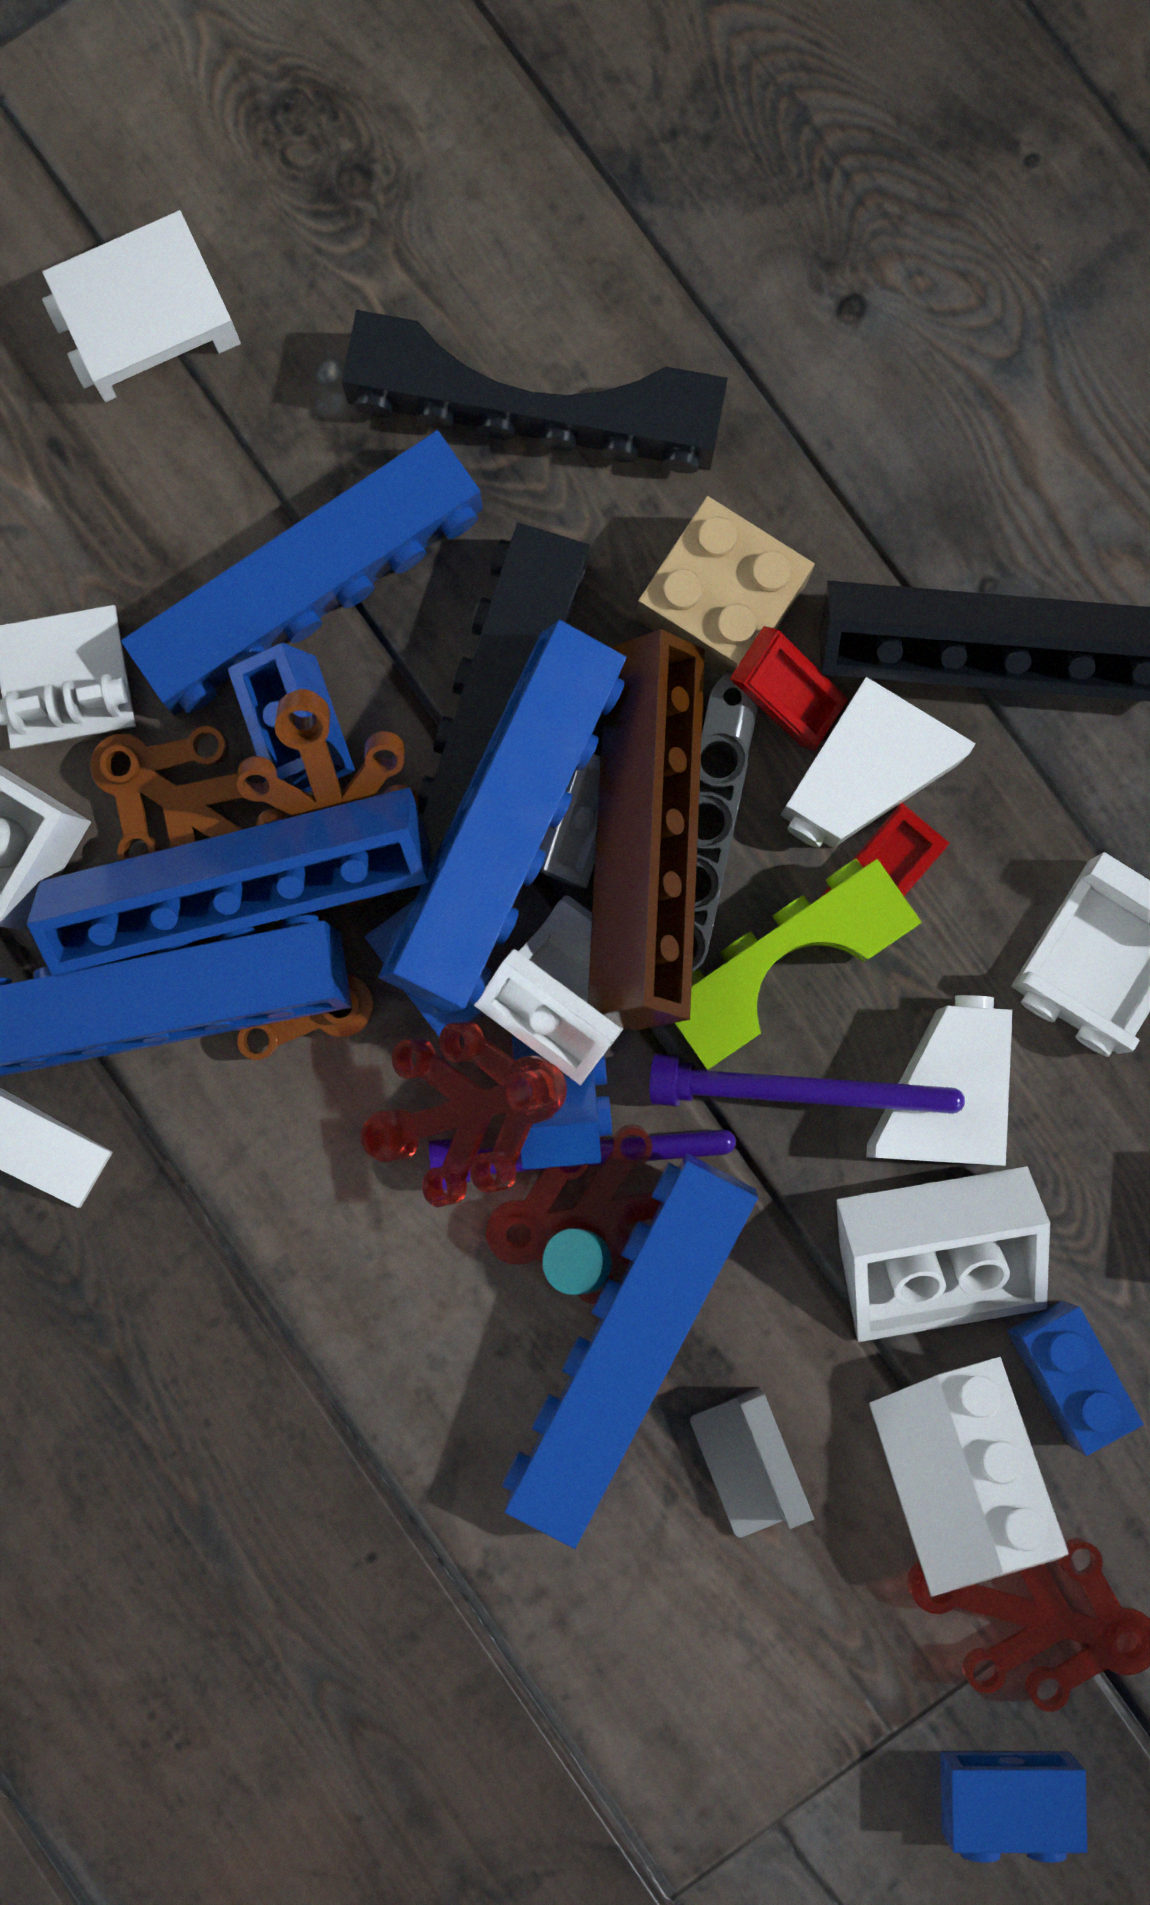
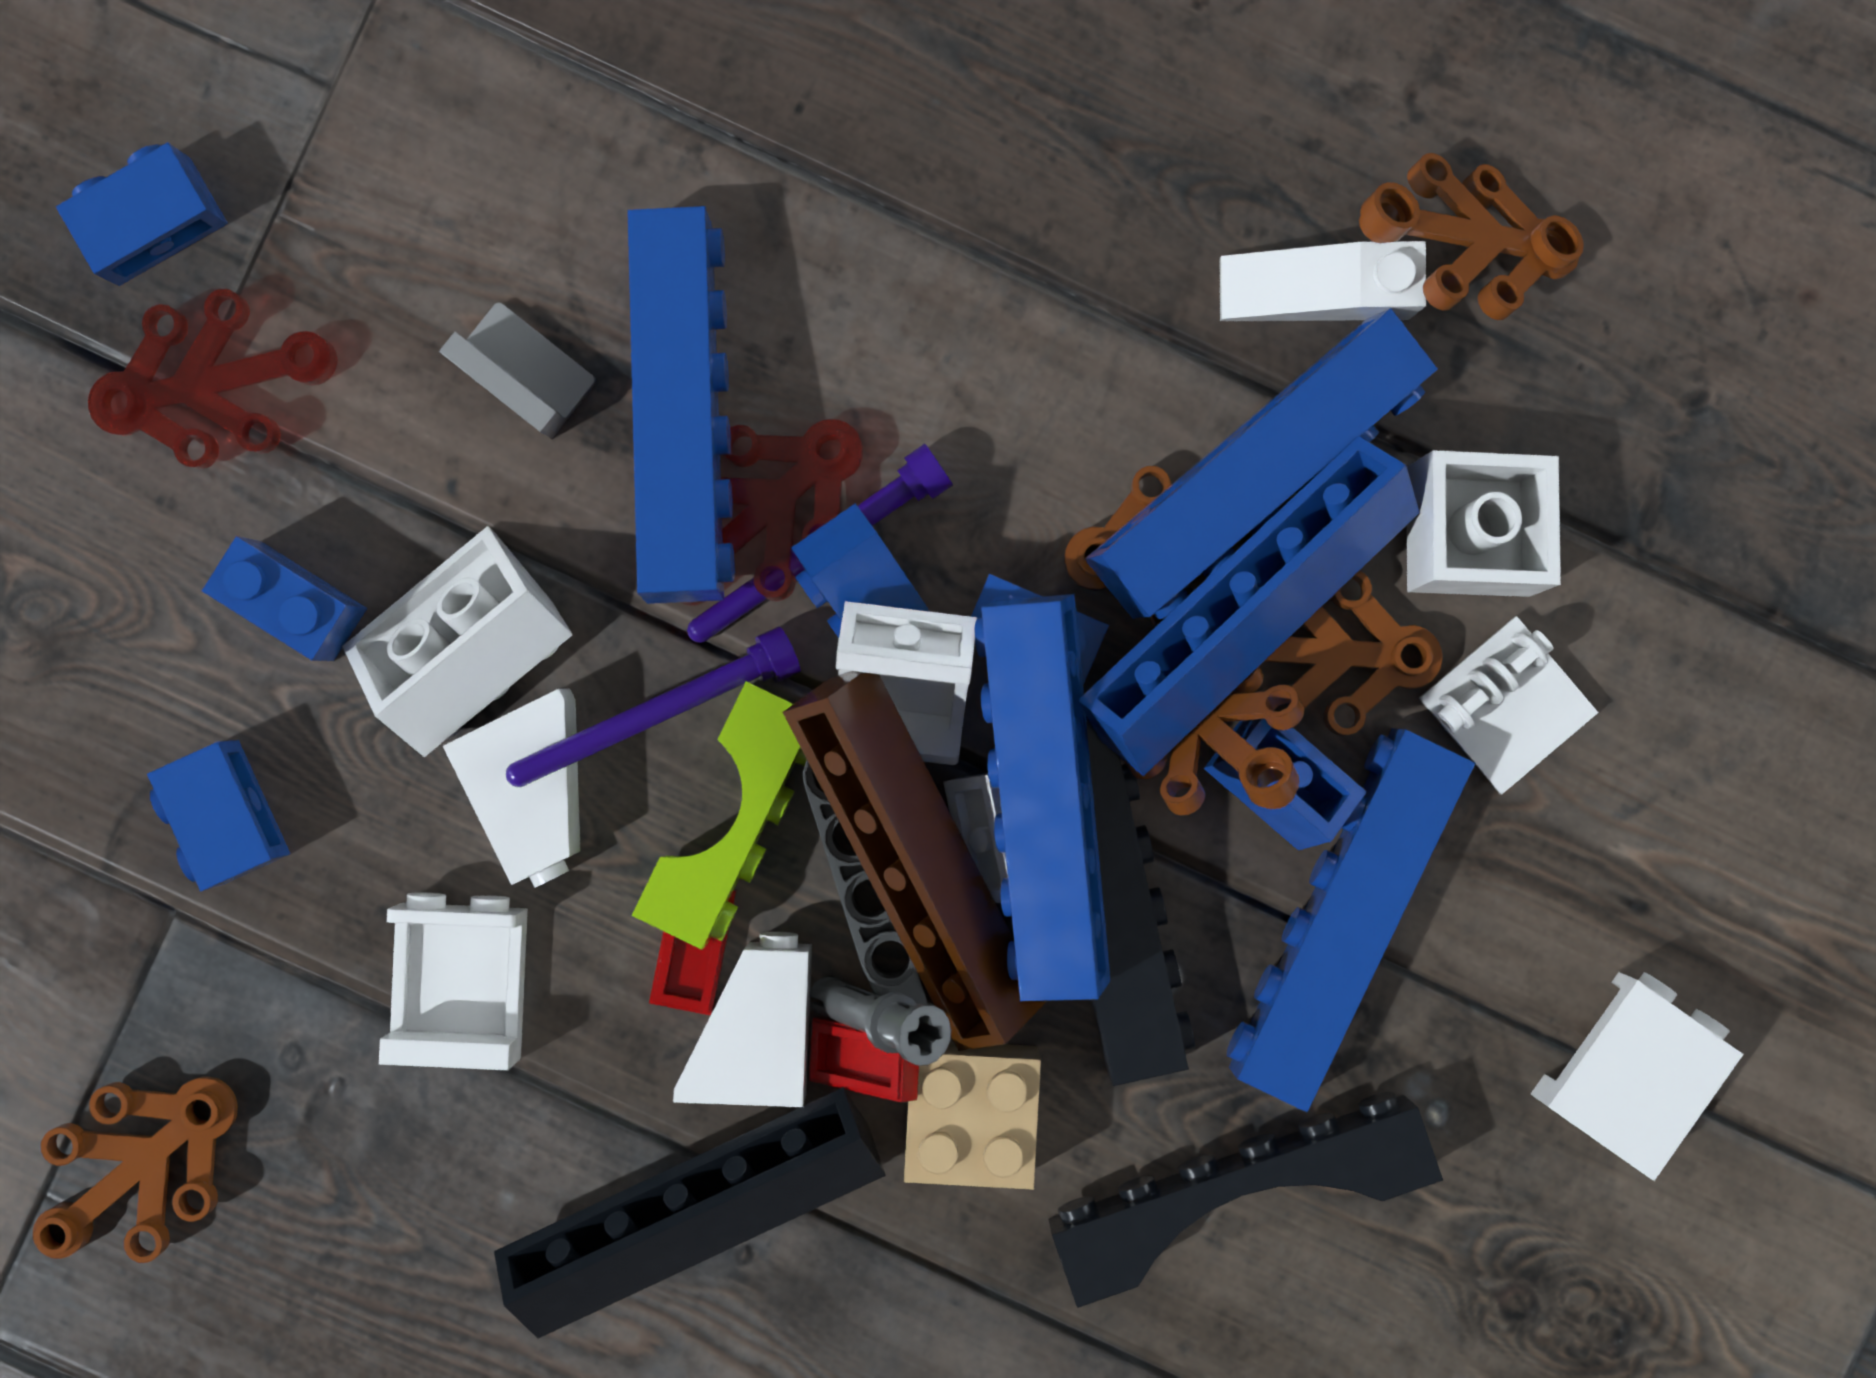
camera: 155 degrees right, 5 degrees up
clear red plant [361,1021,567,1207] -> none
teal tile [543,1229,611,1295] -> none
white slope [869,1357,1069,1597] -> none
none -> dark grey pin [809,976,951,1065]

